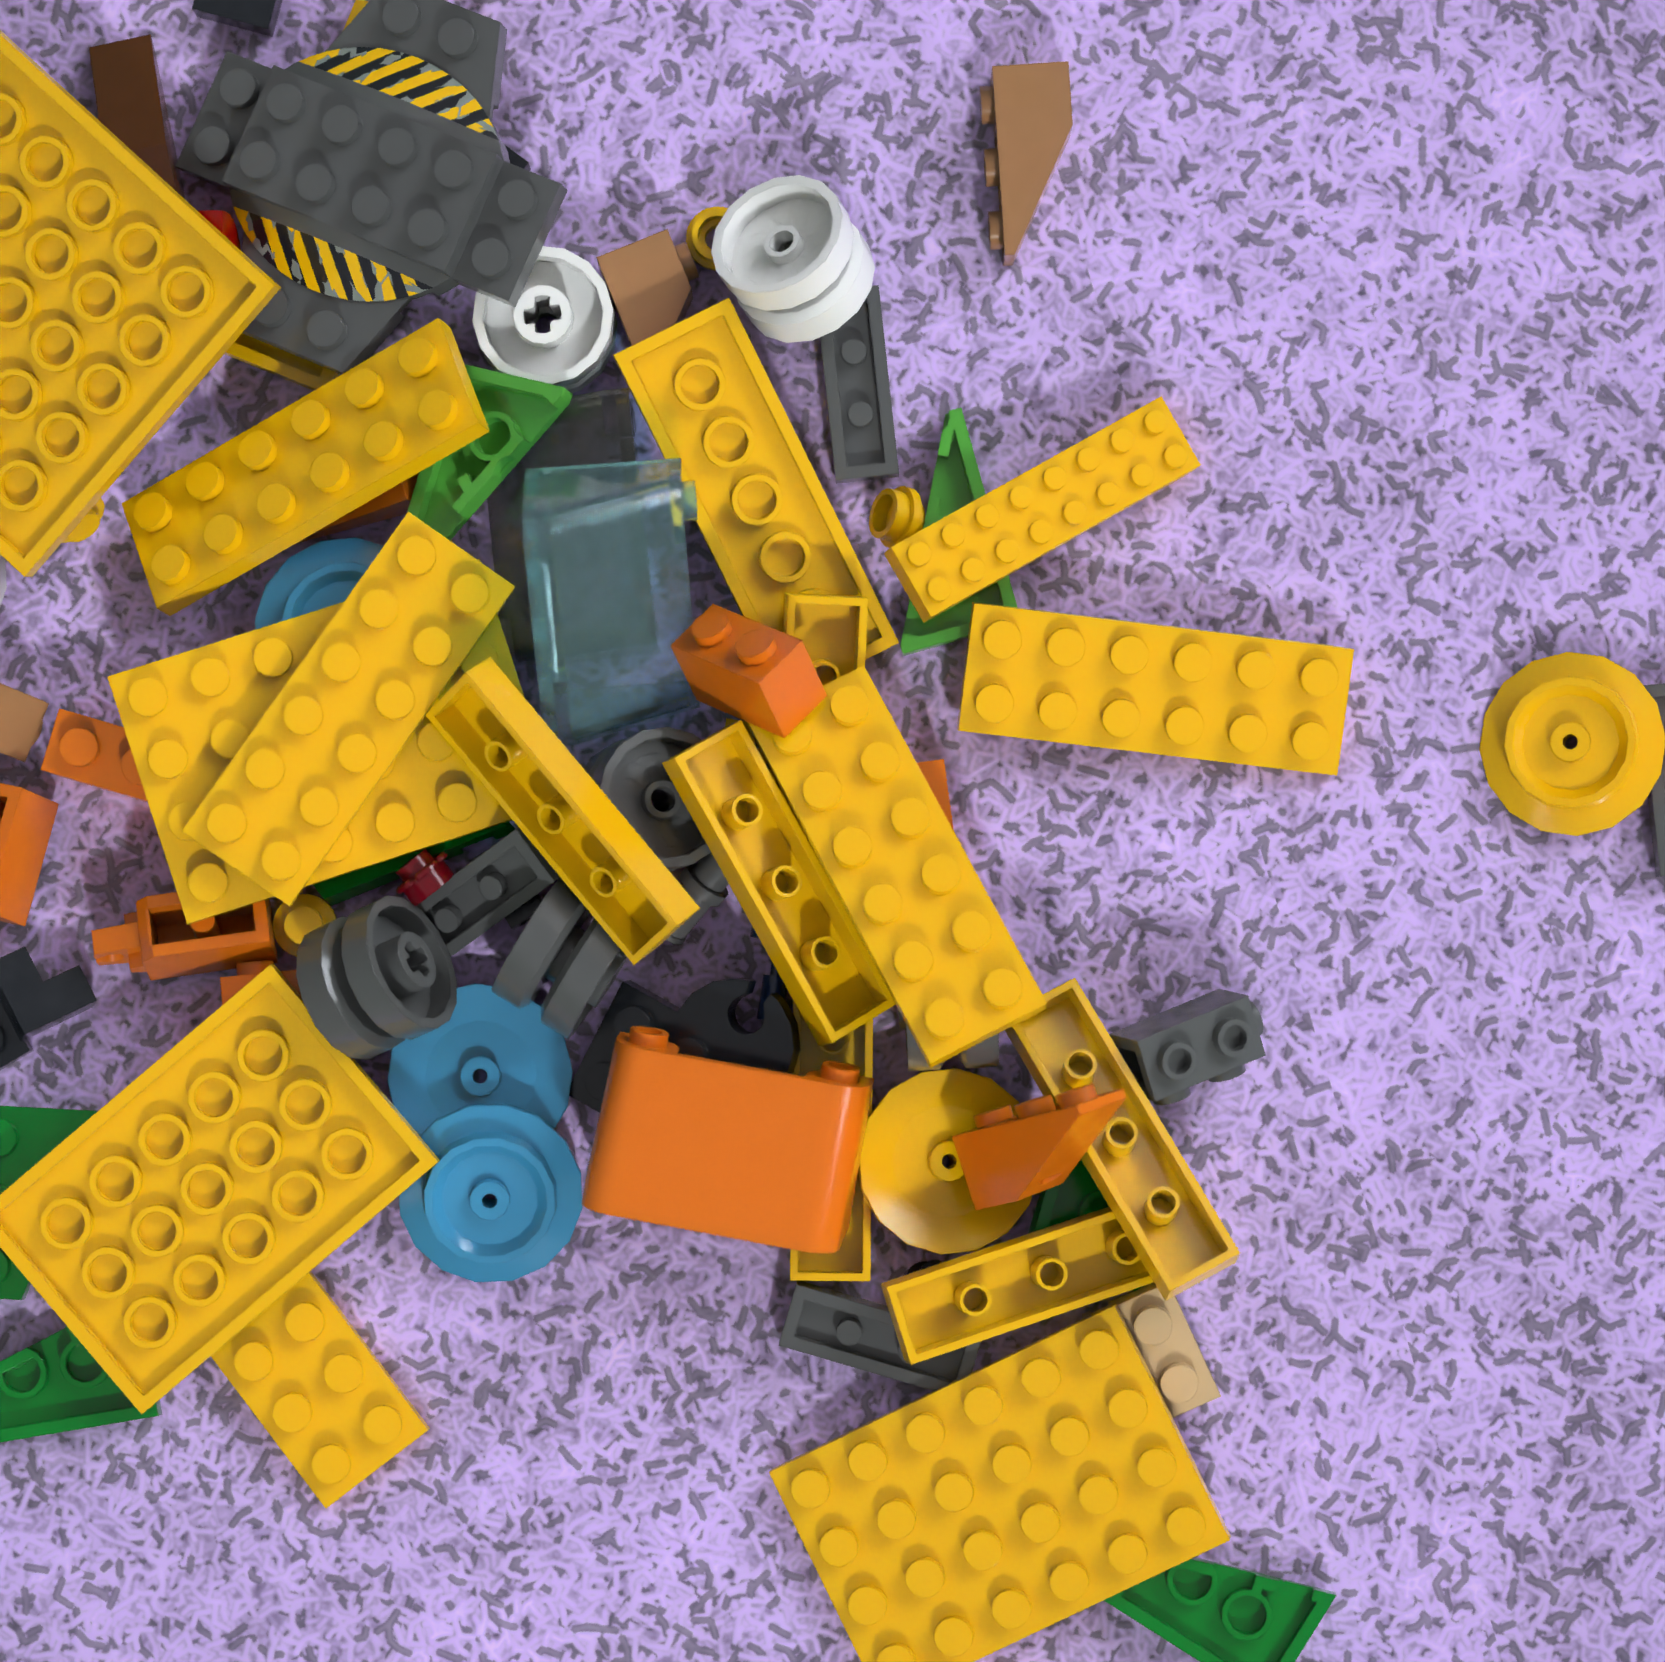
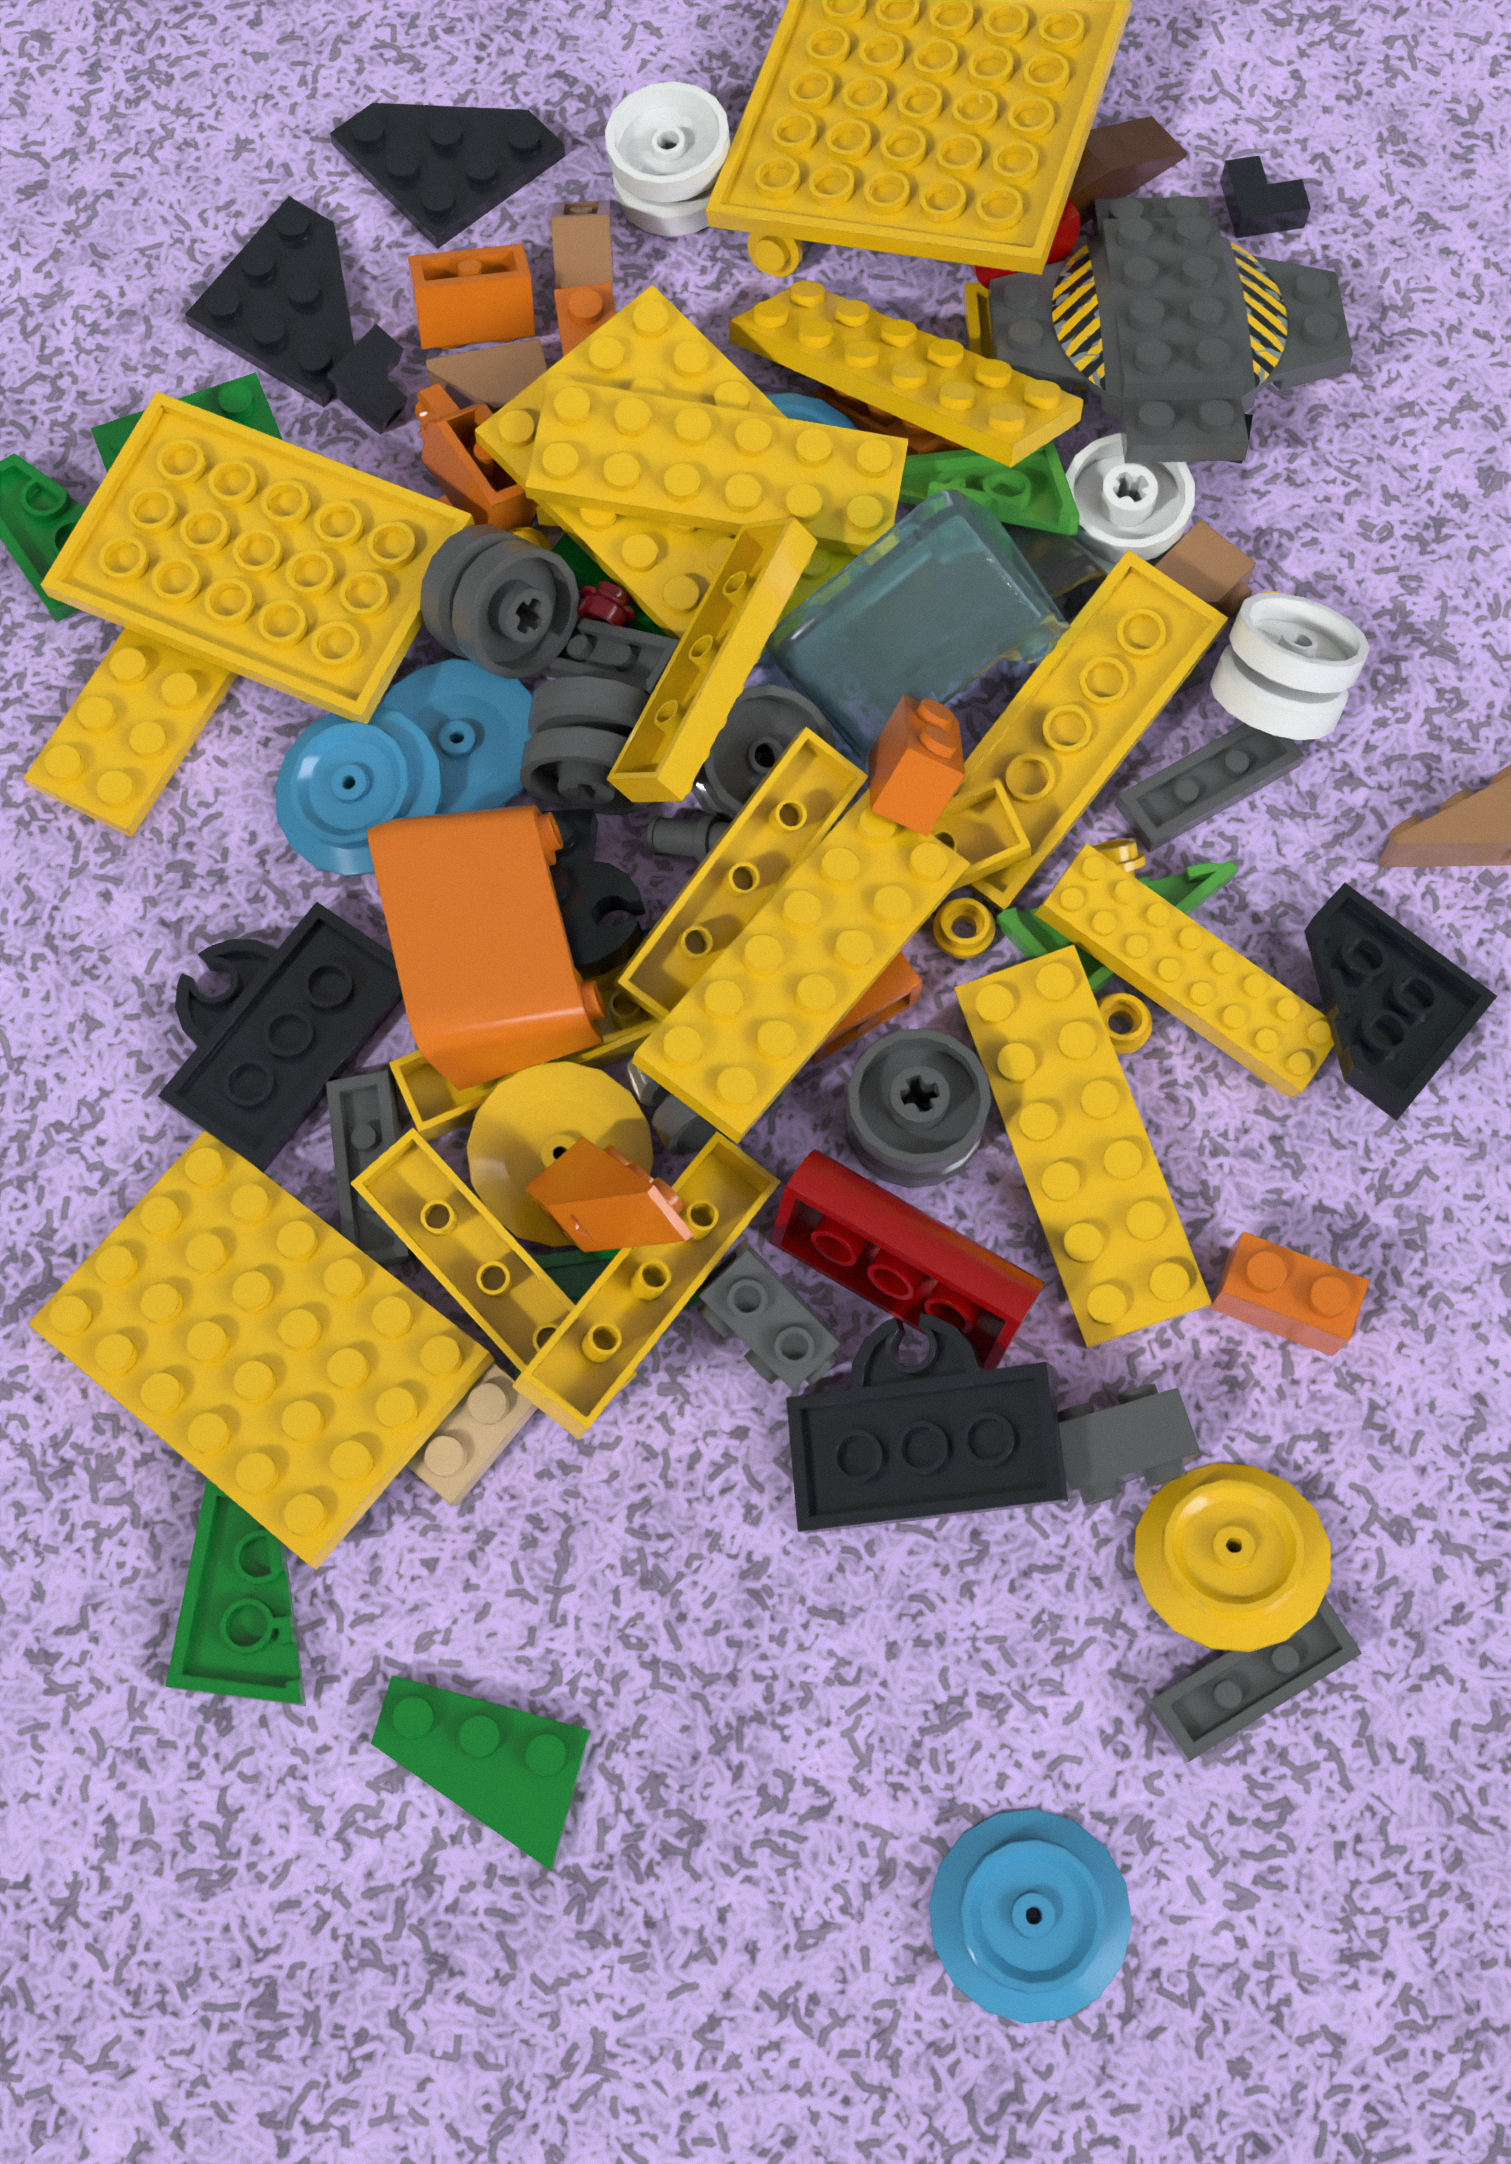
camera: 60 degrees right, 15 degrees down
none -> black plate [158,902,403,1173]
none -> green wing [371,1675,591,1871]
none -> medium nougat slope [425,338,547,414]
none -> red brick [769,1149,1045,1370]
none -> black plate [786,1313,1068,1534]
none -> dark grey wheel [845,1028,991,1188]
none -> yellow plate [933,898,995,959]
none -> dark grey brick [1058,1384,1200,1506]
none -> yellow plate [1097,993,1152,1055]
none -> orange brick [1209,1231,1370,1356]
none -> black plate [1304,882,1497,1121]

